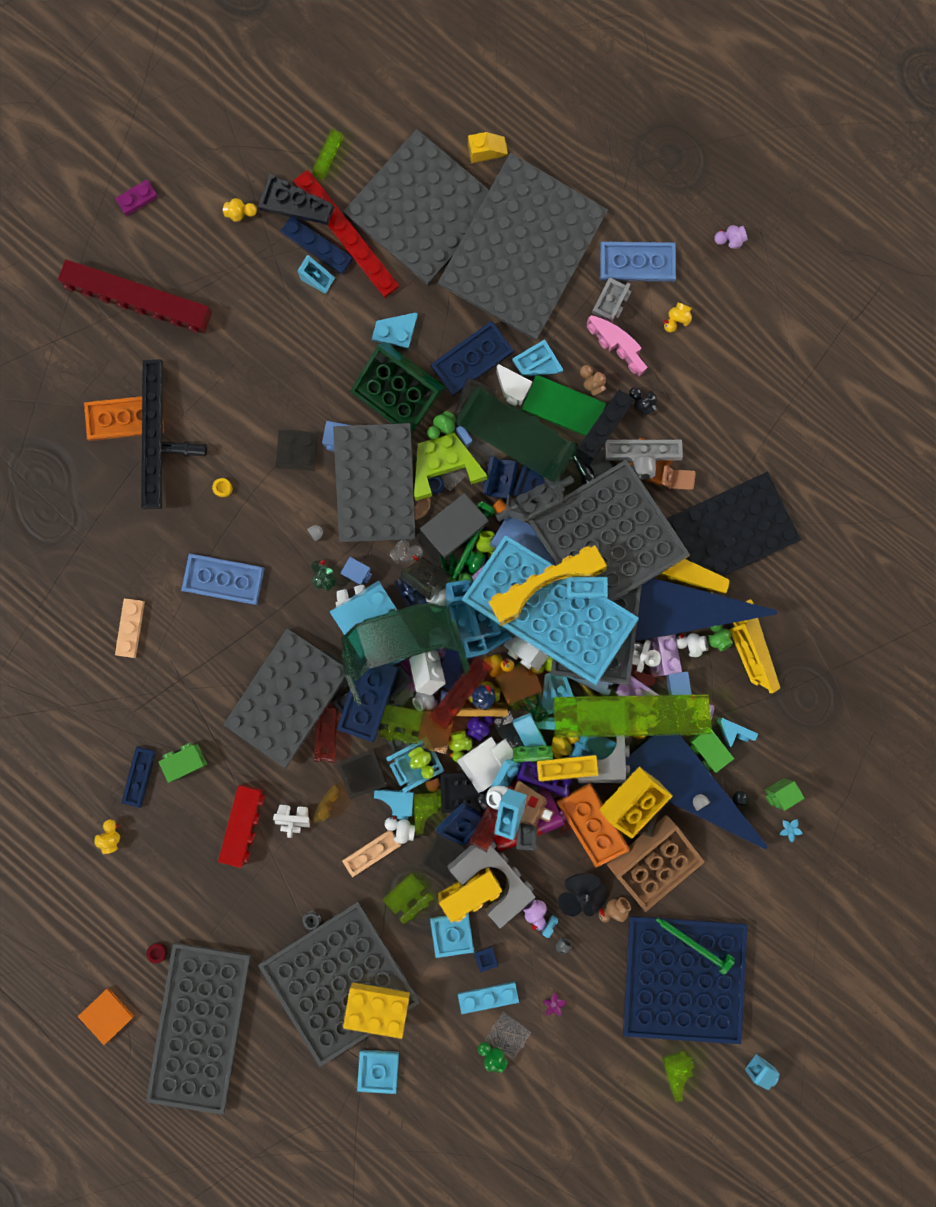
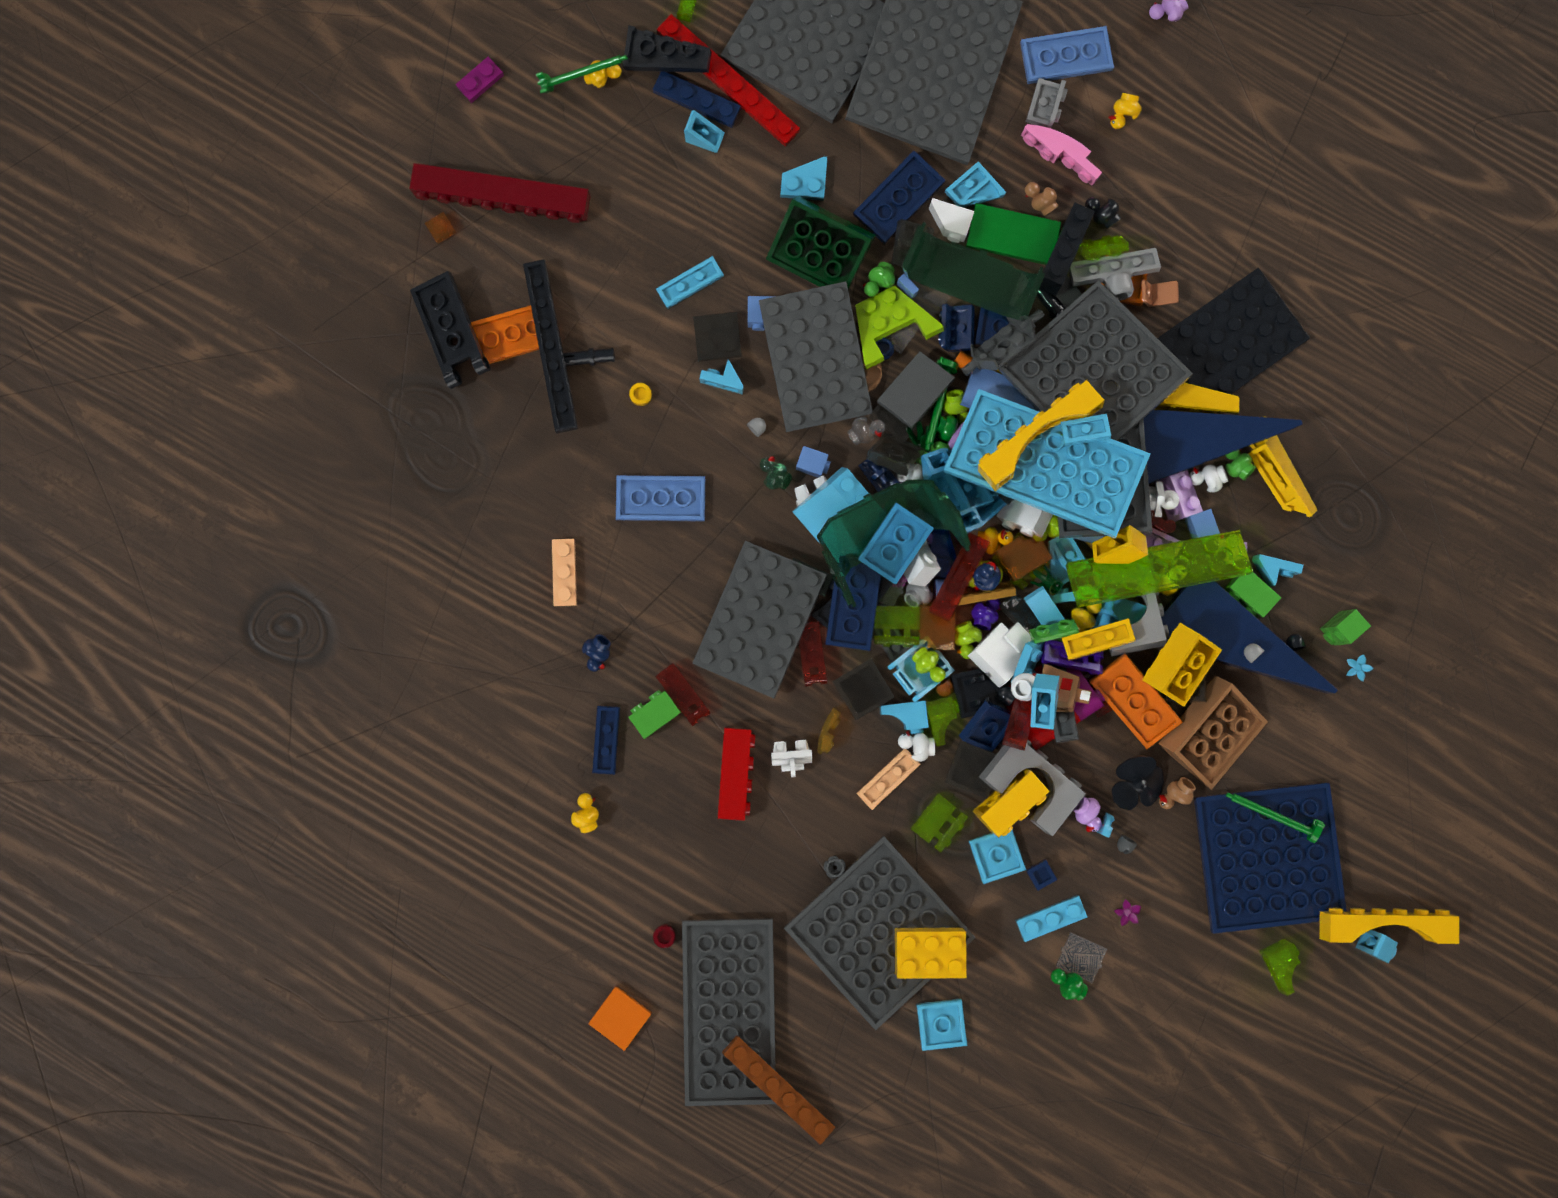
camera: 15 degrees left, 0 degrees up
none -> black hinge [410,271,491,389]
none -> clear orange plate [425,212,456,244]
none -> green piece [536,55,628,93]
none -> dark blue animal [582,634,611,672]
none -> clear red plate [655,663,711,726]
none -> medium azure tile [656,256,724,309]
none -> medium azure slope [699,359,744,395]
none -> dark orange plate [722,1035,835,1145]
none -> dark azure plate [858,502,934,585]
none -> clear neon green plate [1077,235,1129,261]
none -> yellow slope [1092,525,1148,564]
none -> yellow arch [1319,908,1459,944]

